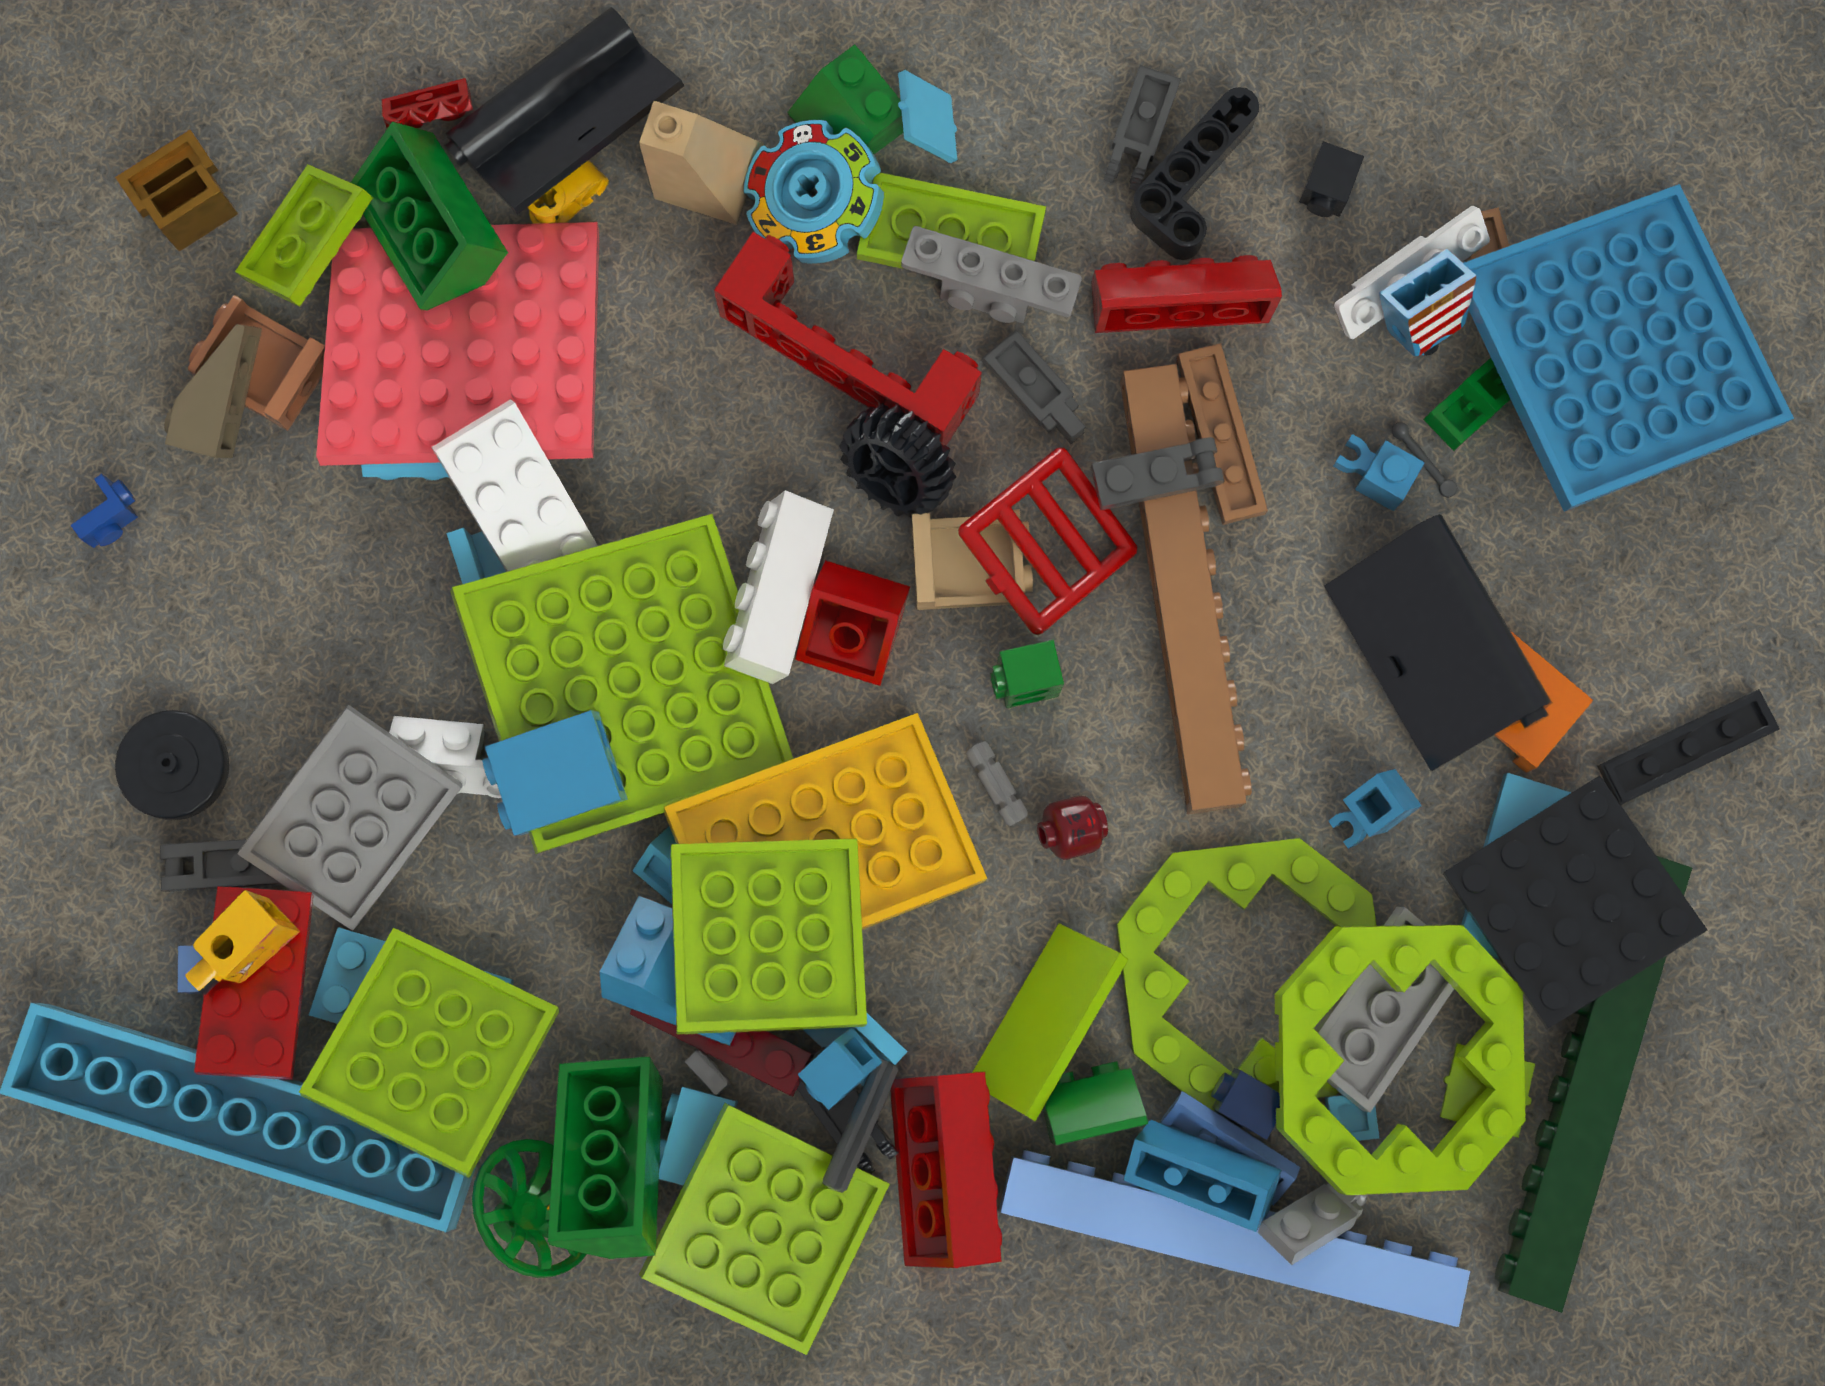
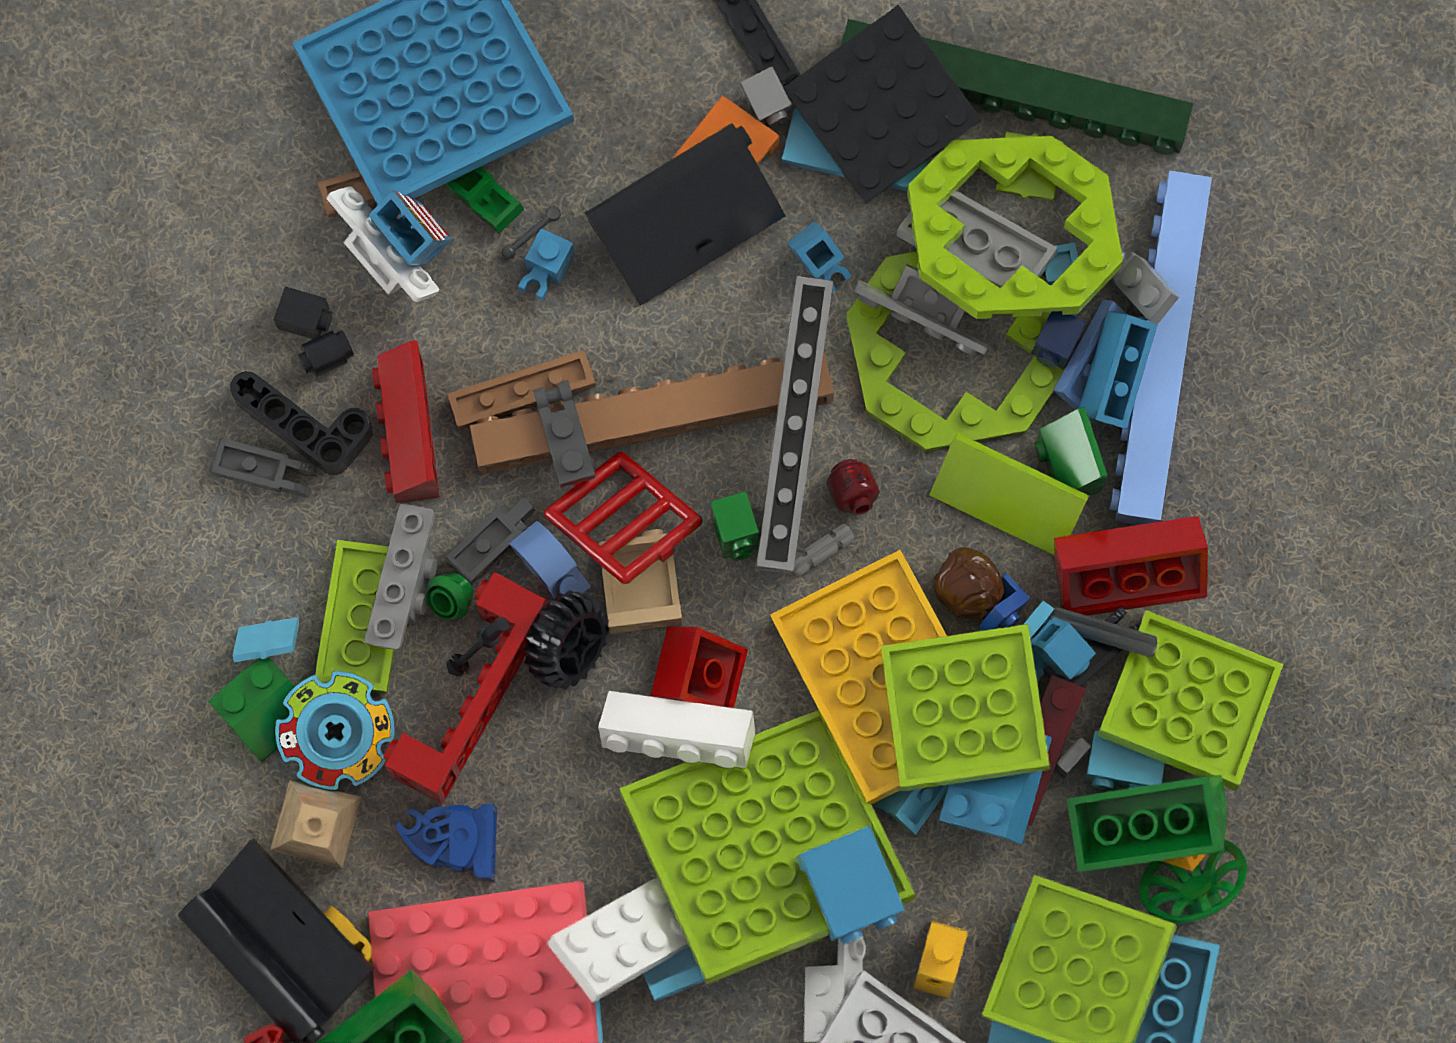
camera: 90 degrees left, 5 degrees down
none -> black brick [298,330,354,377]
none -> blue piece [395,803,497,882]
none -> green cone [426,573,473,621]
none -> black piece [446,617,509,677]
none -> medium blue brick [509,521,590,601]
none -> light grey brick [740,67,791,126]
none -> light grey brick [755,276,833,574]
none -> light grey bracket [854,264,988,355]
none -> yellow torso [913,920,968,999]
none -> reddish brown hair [934,547,1004,621]
none -> blue bracket [978,573,1031,631]

